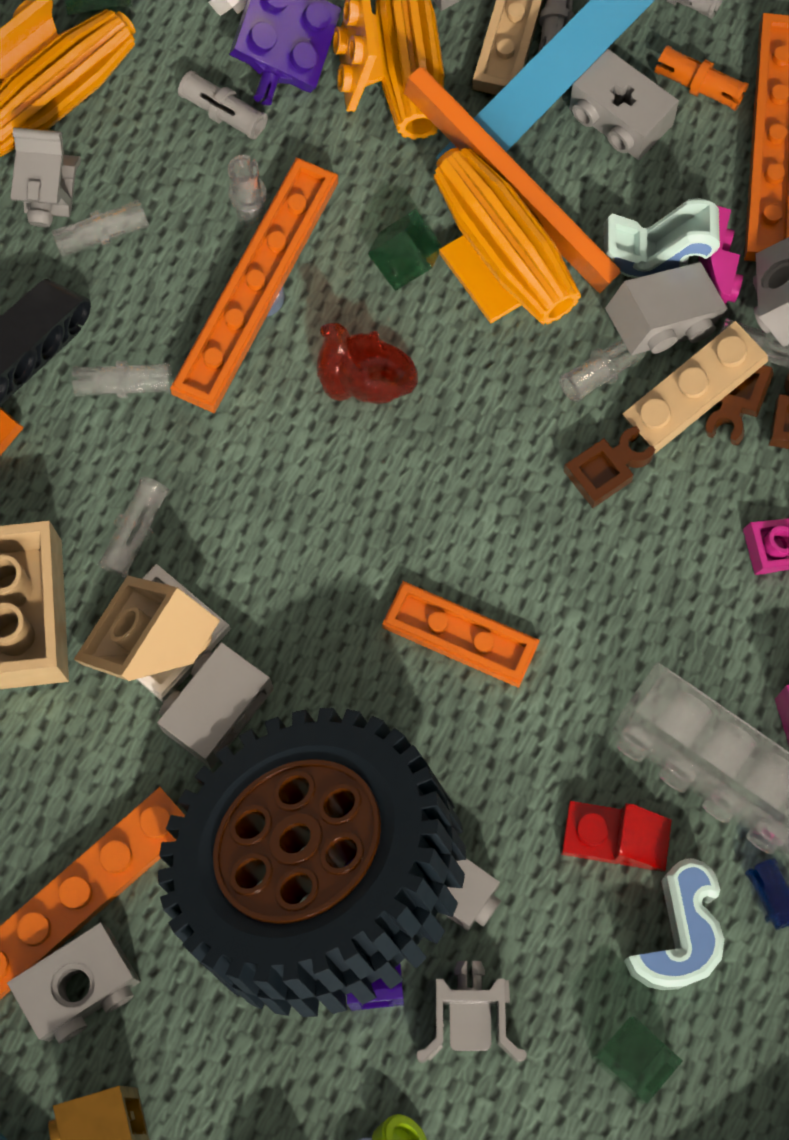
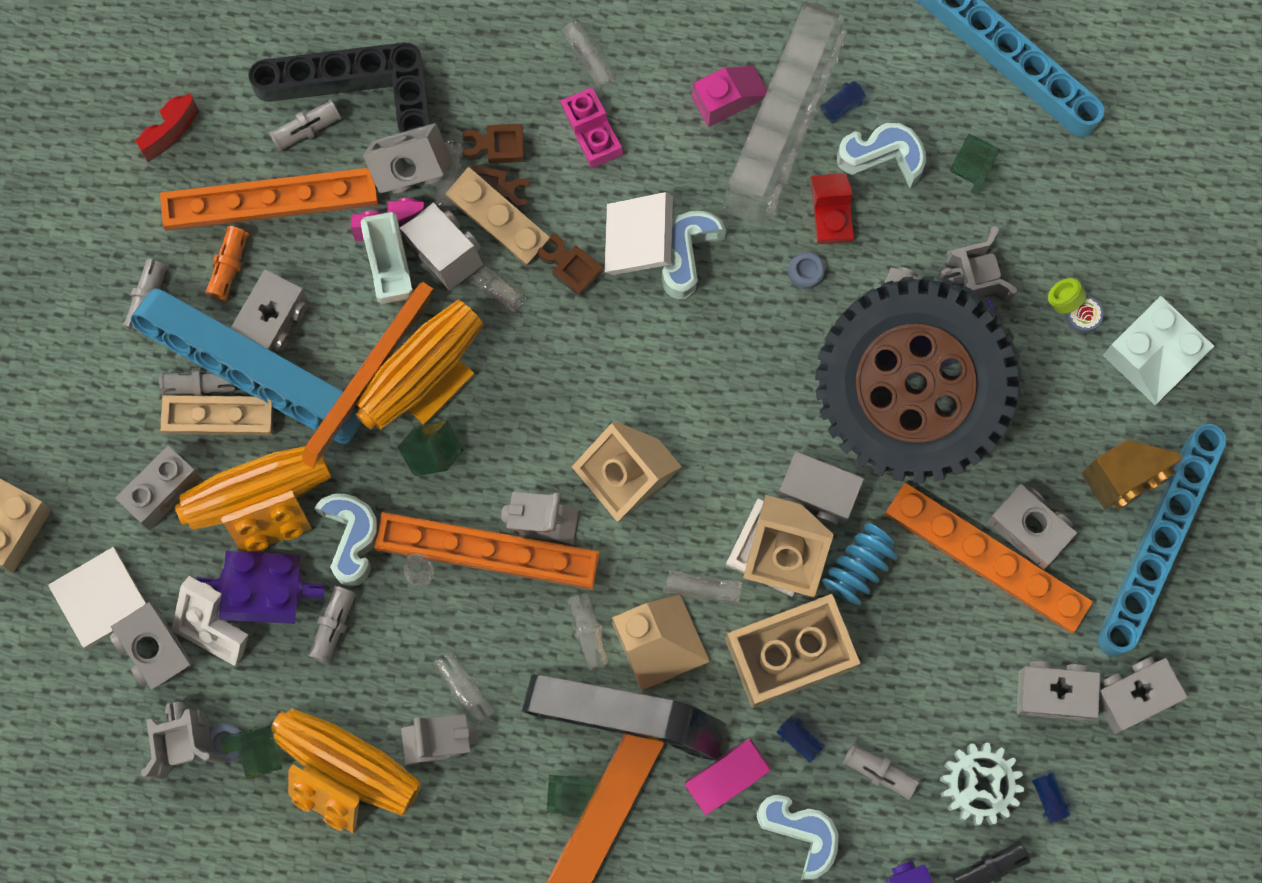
camera: 110 degrees left, 5 degrees up
clear red hair [317,323,418,404] -> none
orange tile [382,581,540,688] -> none
none -> light aqua animal [314,494,379,587]
none -> light grey piece [501,492,579,545]
none -> tan slope [572,421,682,522]
none -> white tile [605,192,673,275]
none -> tan slope [612,594,710,691]
none -> light aqua animal [662,211,726,299]
none -> sand blue tile [788,252,825,289]
none -> dark azure piece [820,523,898,606]

